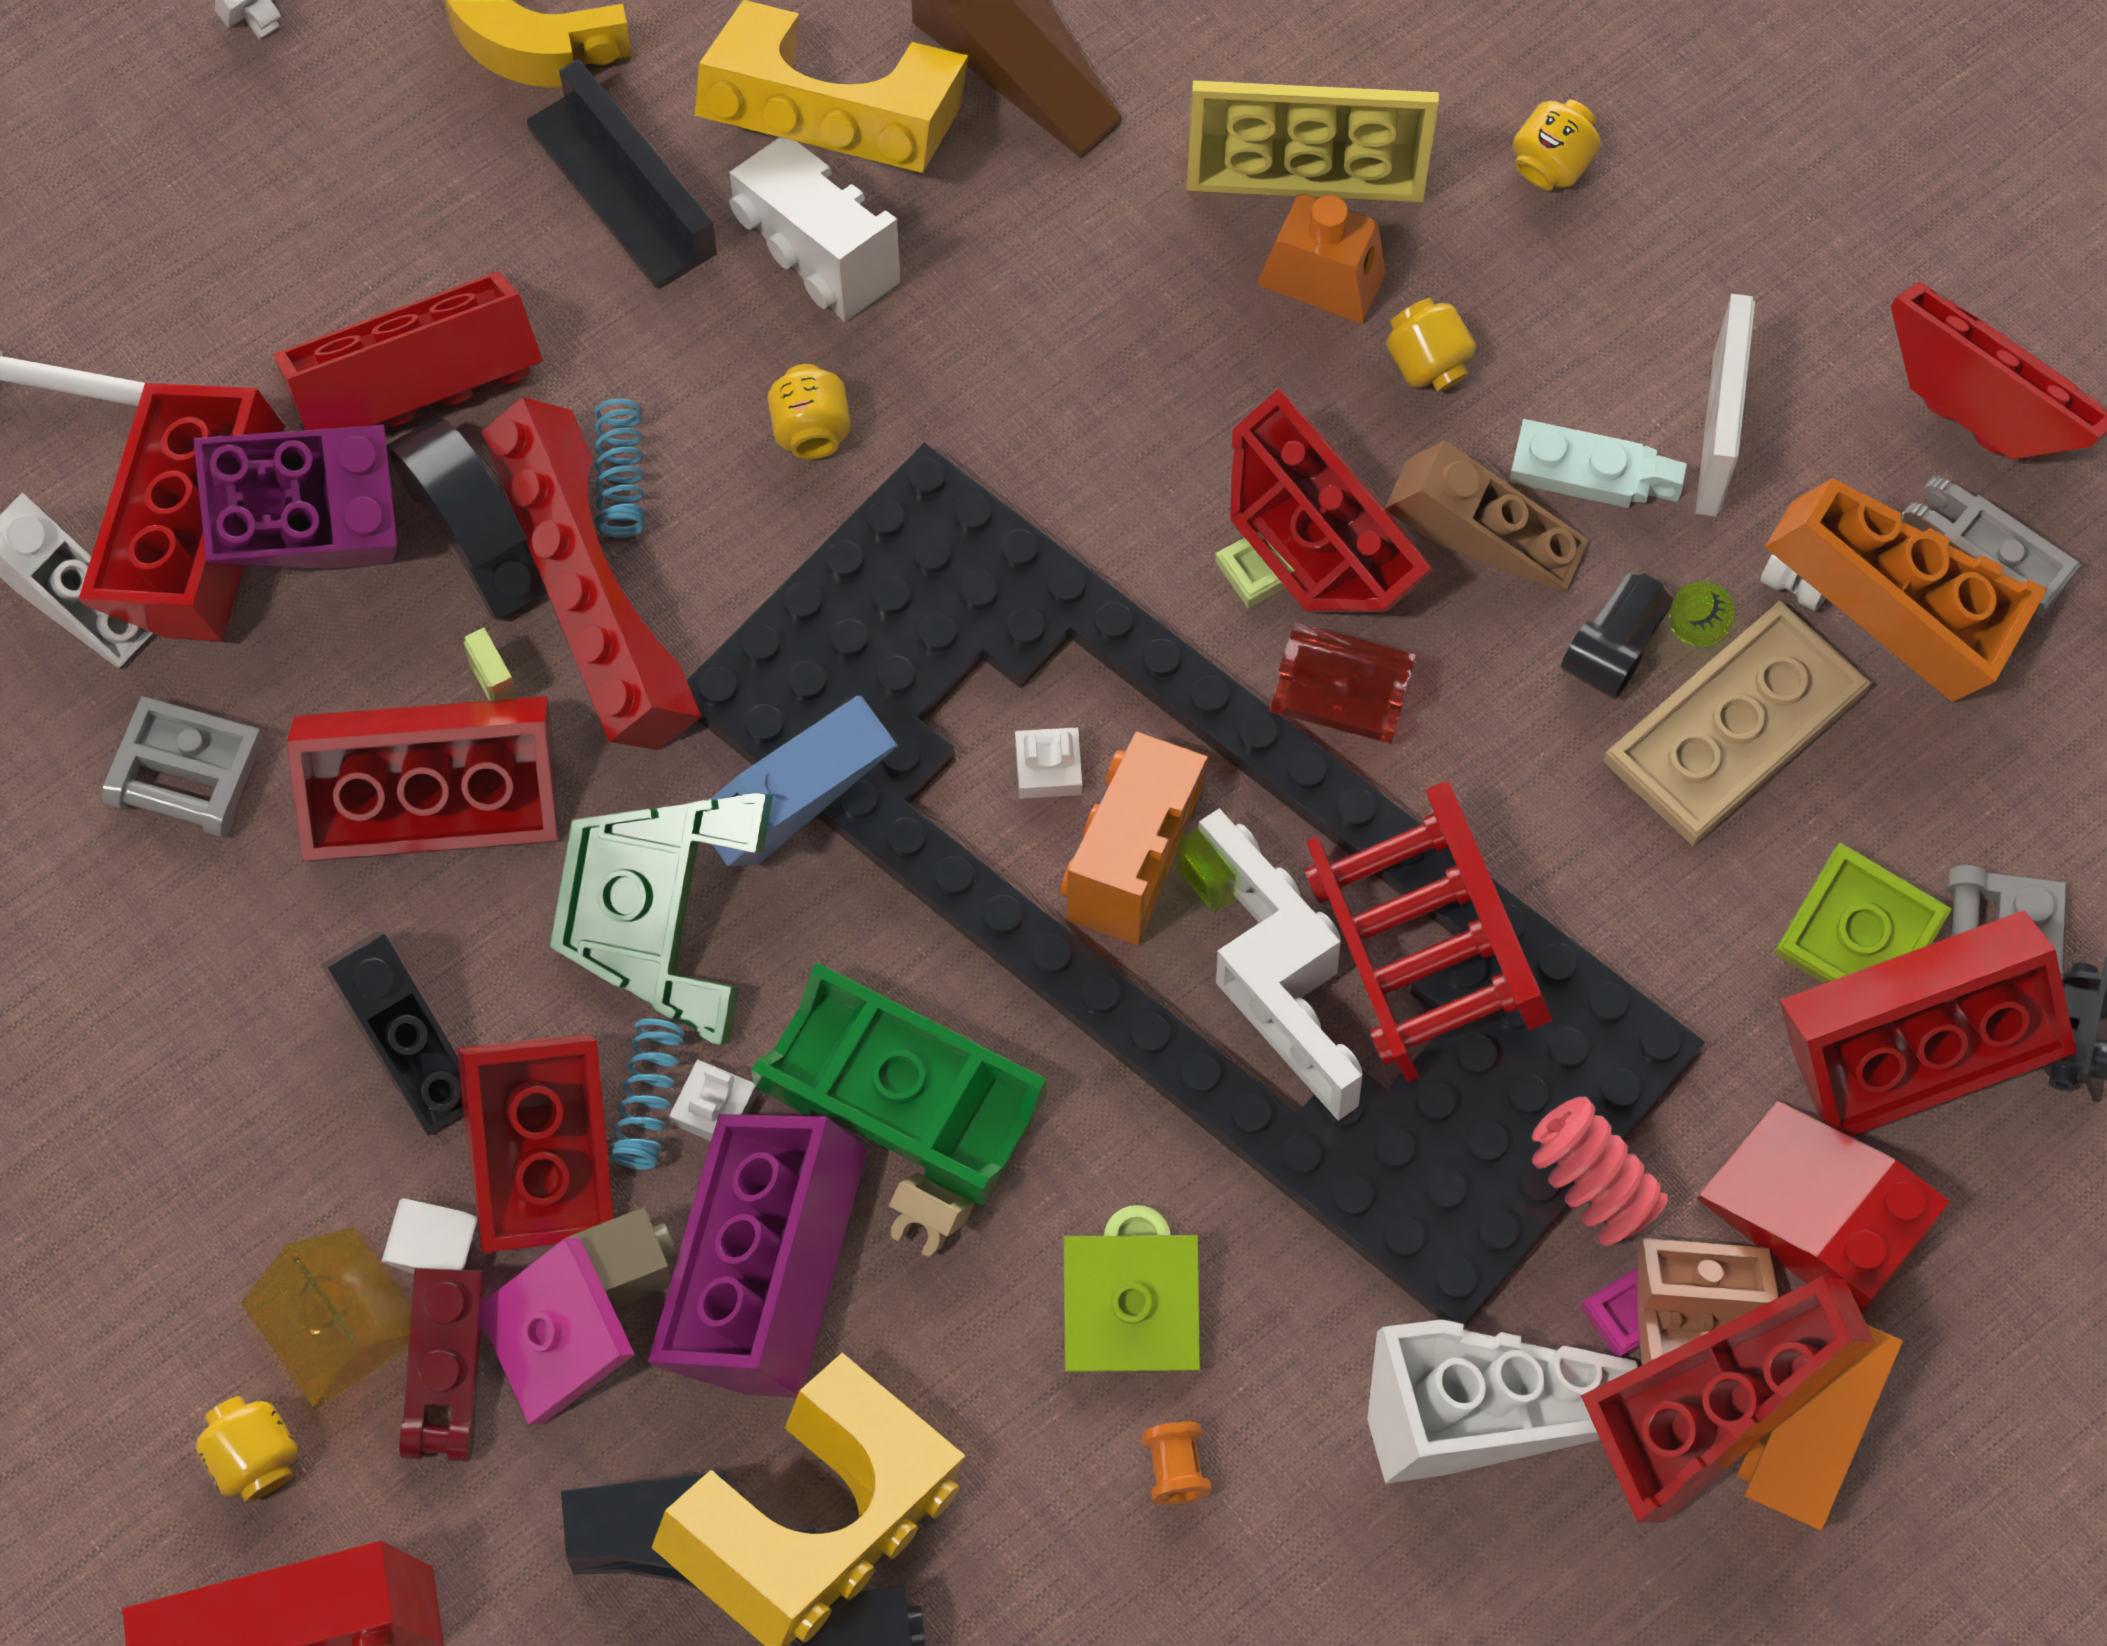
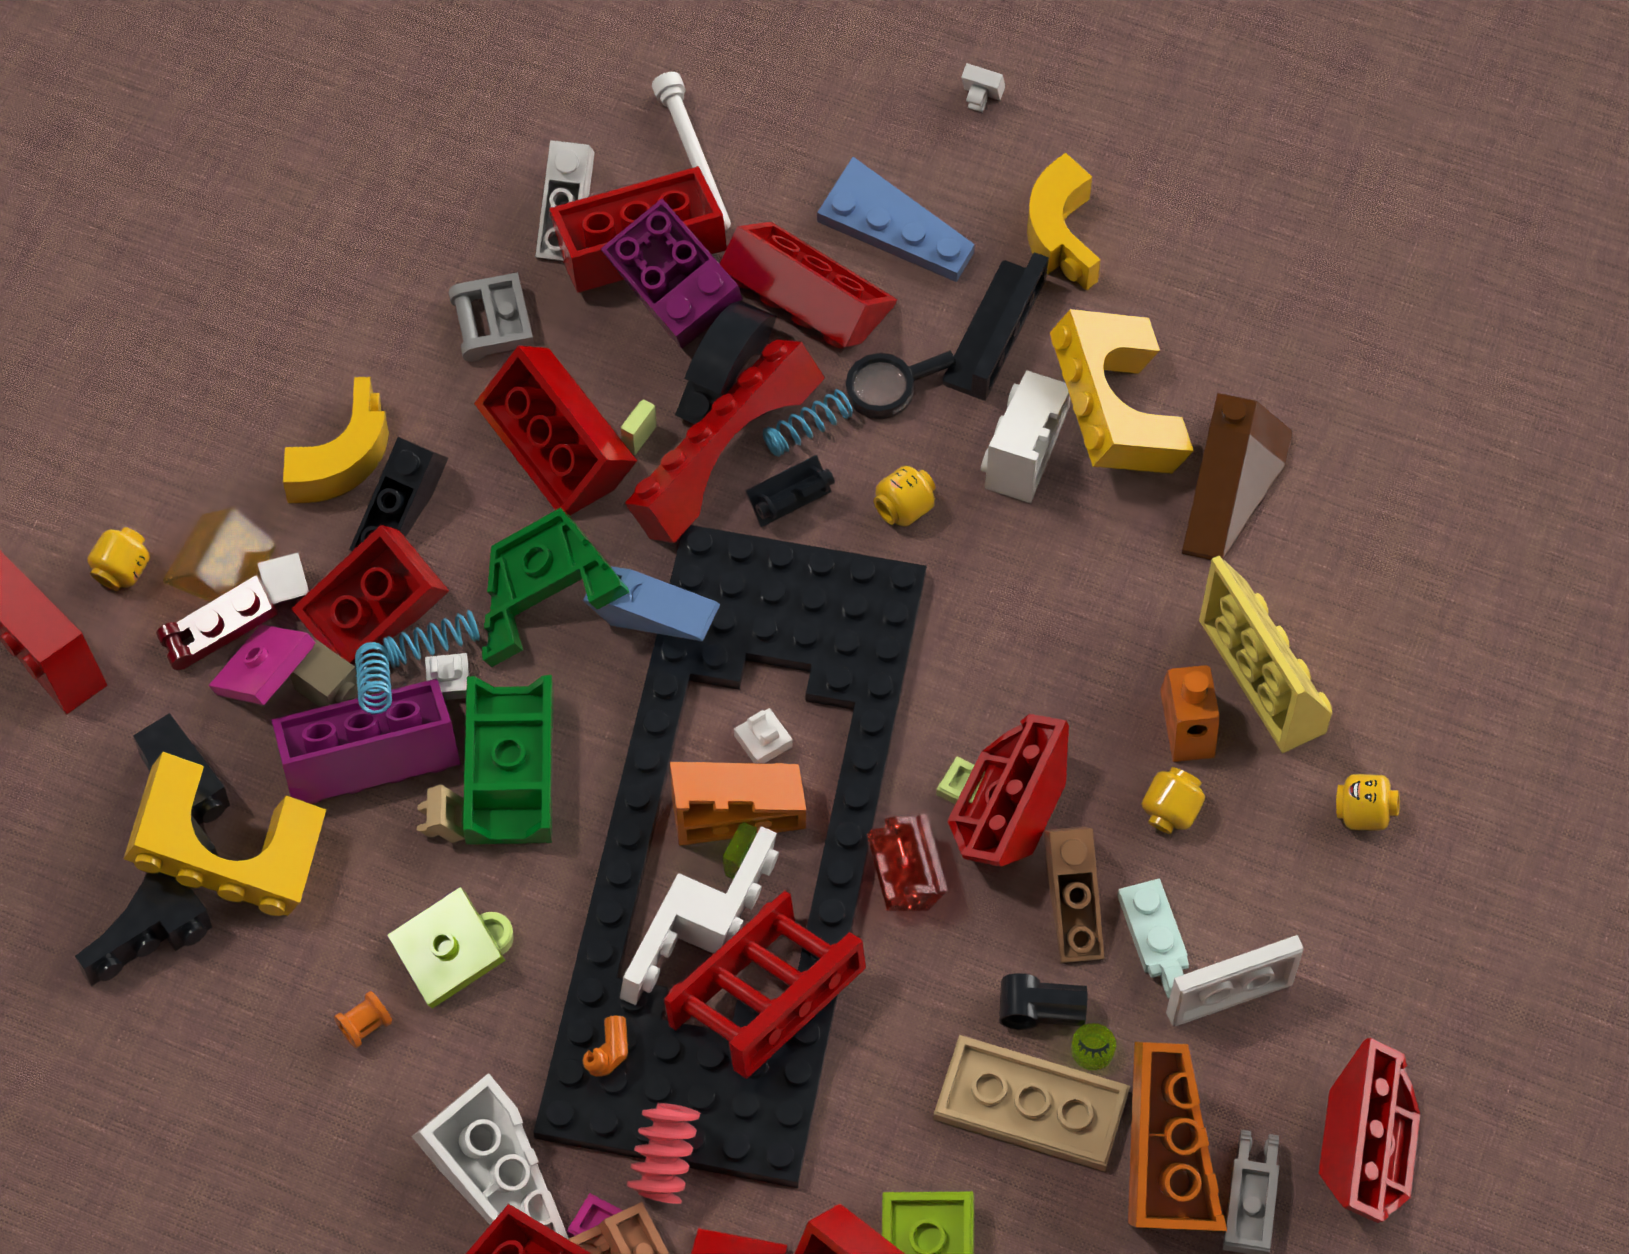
camera: 60 degrees right, 5 degrees down
none -> yellow arch [283,377,389,503]
none -> medium azure piece [355,642,392,714]
none -> orange arm [583,1016,628,1077]
none -> black hinge [745,455,835,527]
none -> medium blue wing [817,157,975,282]
none -> piece [846,350,956,419]

